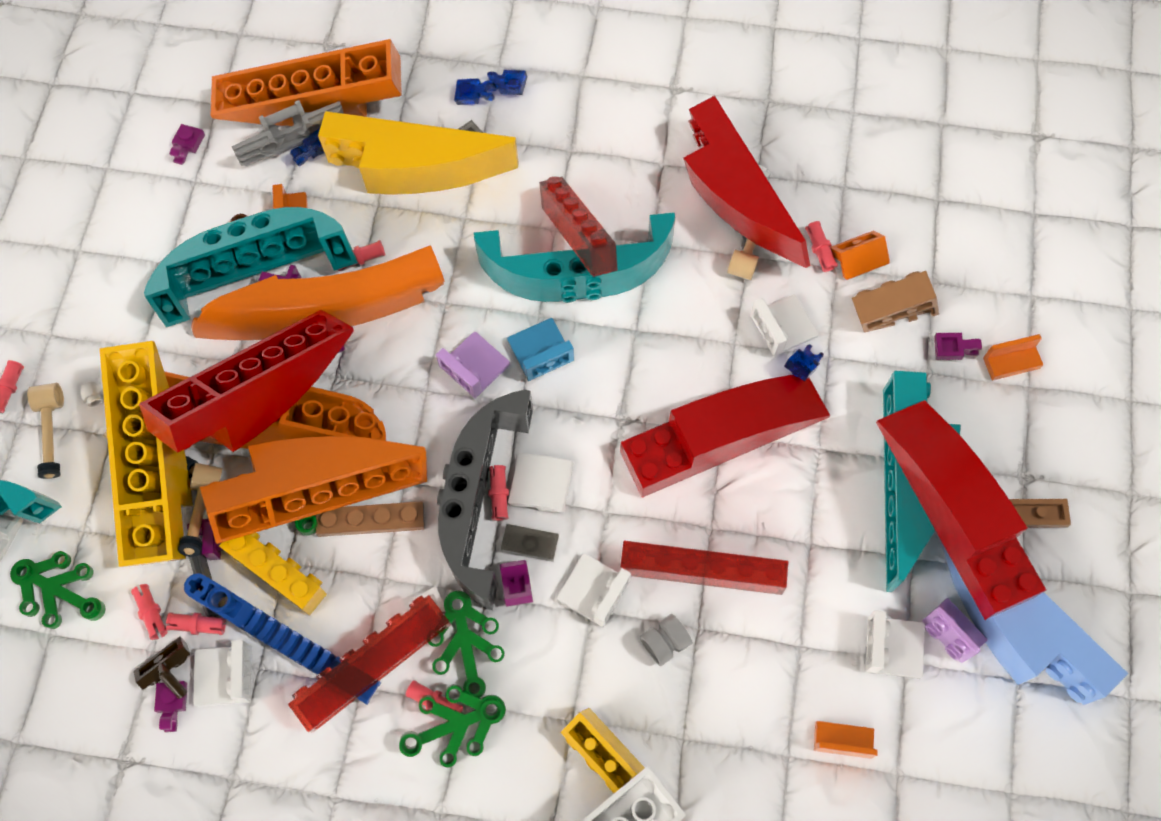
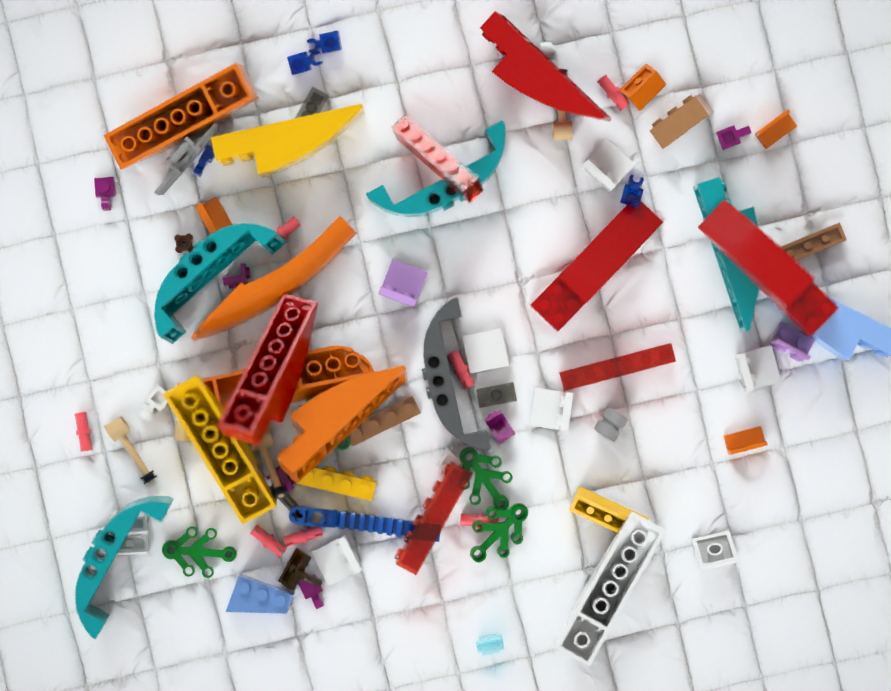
camera: 25 degrees left, 20 degrees up
dark azure bracket [507,318,574,381] -> none
none -> medium blue wedge [226,574,295,614]

